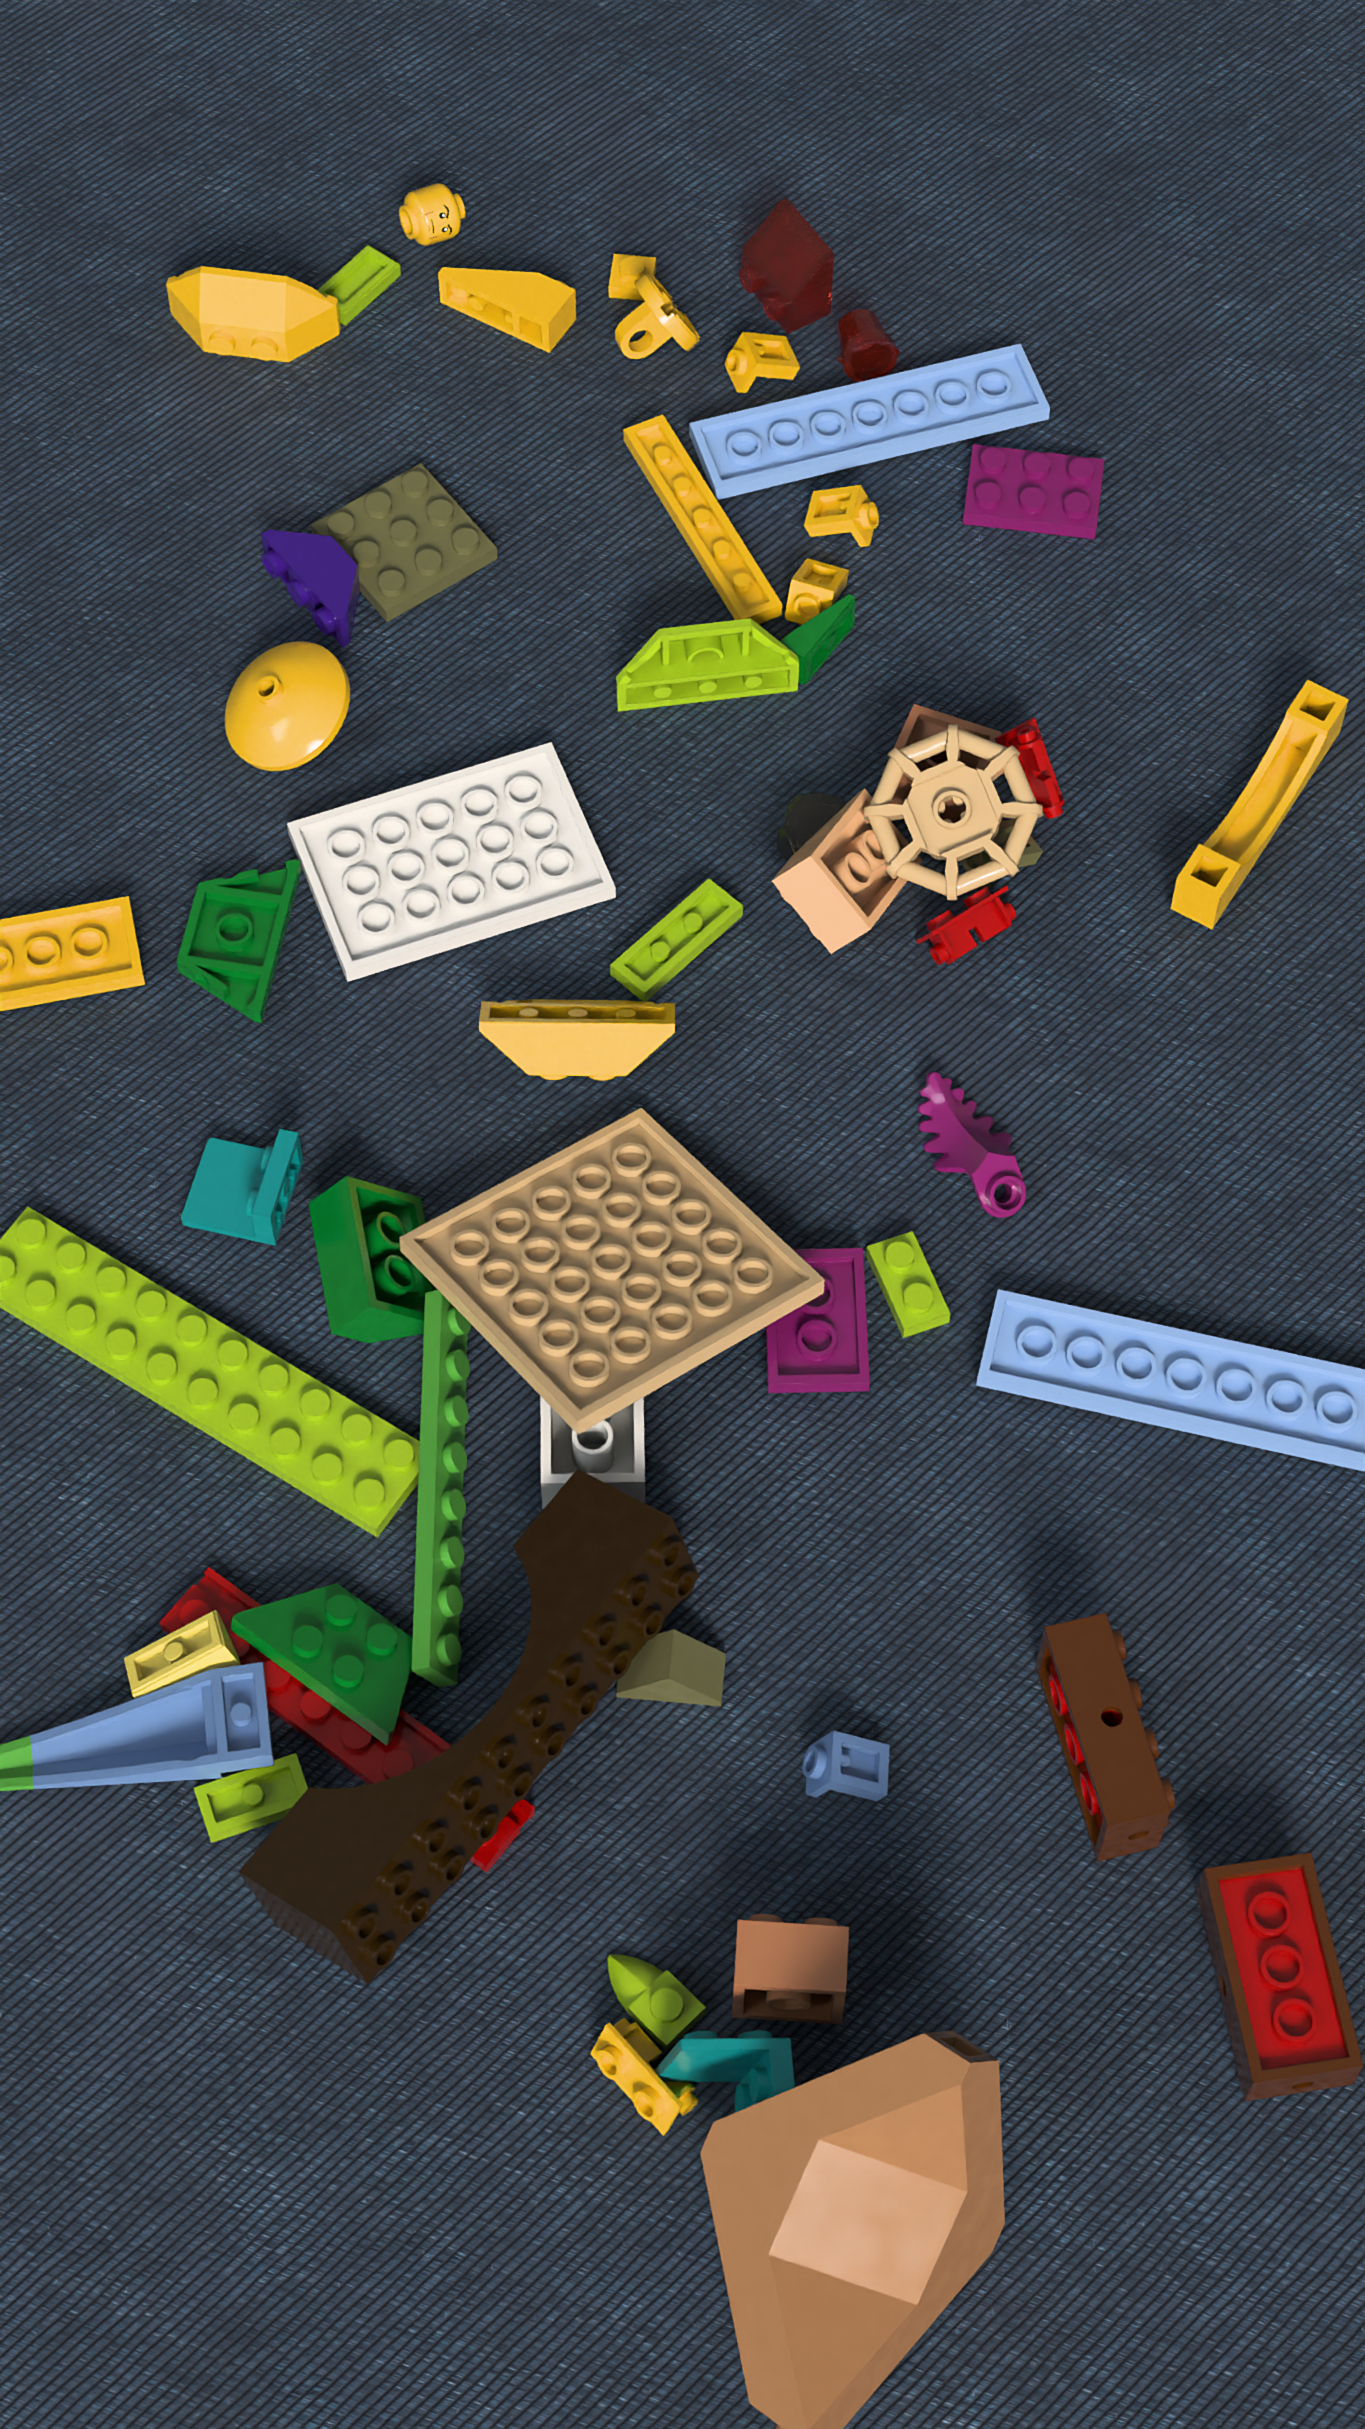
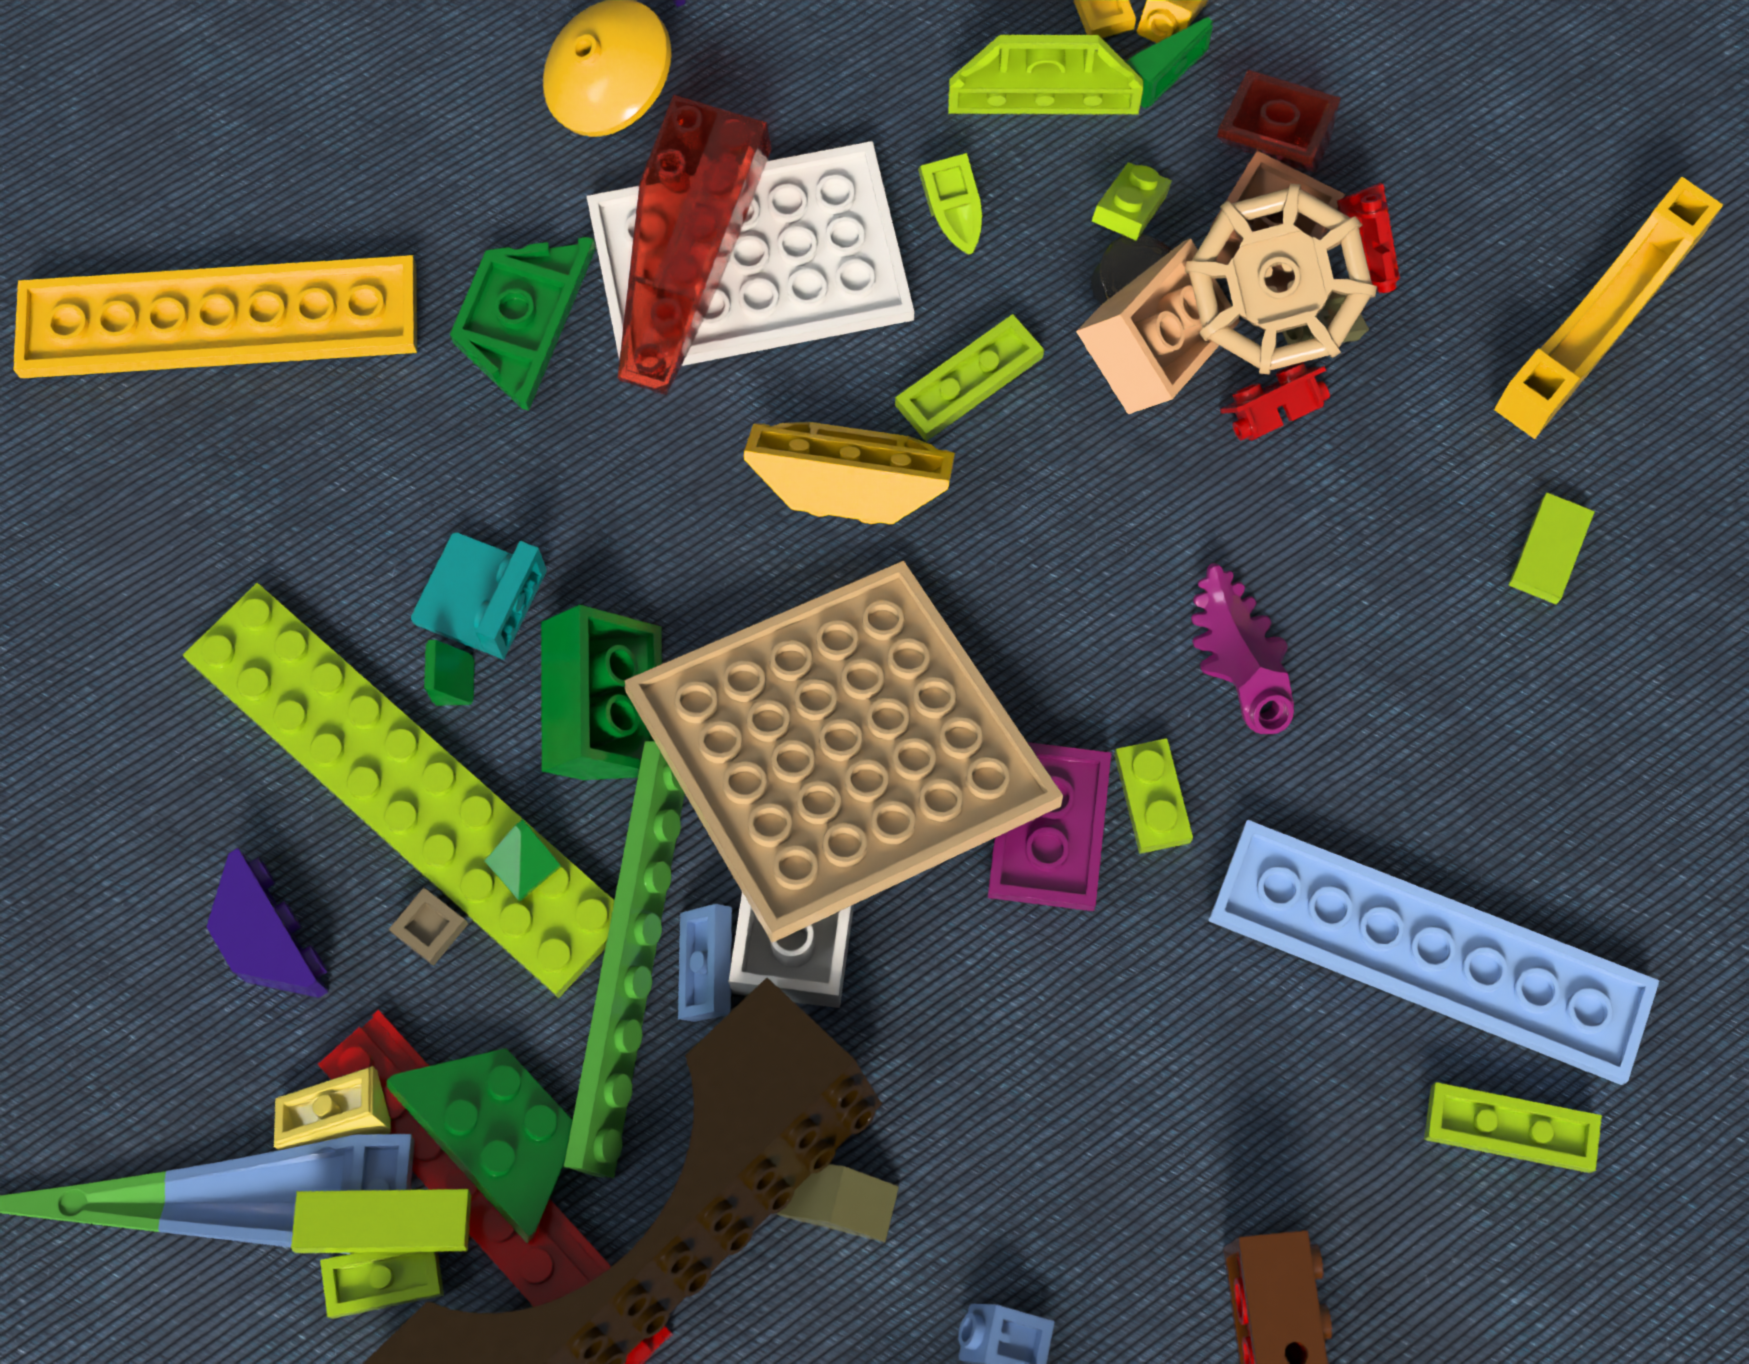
camera: 10 degrees right, 10 degrees up
none -> dark purple slope [206,848,329,998]
none -> lime tile [291,1189,471,1253]
none -> dark tan plate [389,888,468,966]
none -> green slope [424,640,475,706]
none -> green slope [485,819,561,902]
none -> clear red wedge [618,95,771,395]
none -> medium blue plate [678,904,732,1022]
none -> lime plate [918,153,982,255]
none -> lime plate [1092,162,1172,241]
none -> clear red slope [1217,70,1341,172]
none -> lime plate [1424,1082,1602,1173]
none -> lime tile [1508,492,1595,605]

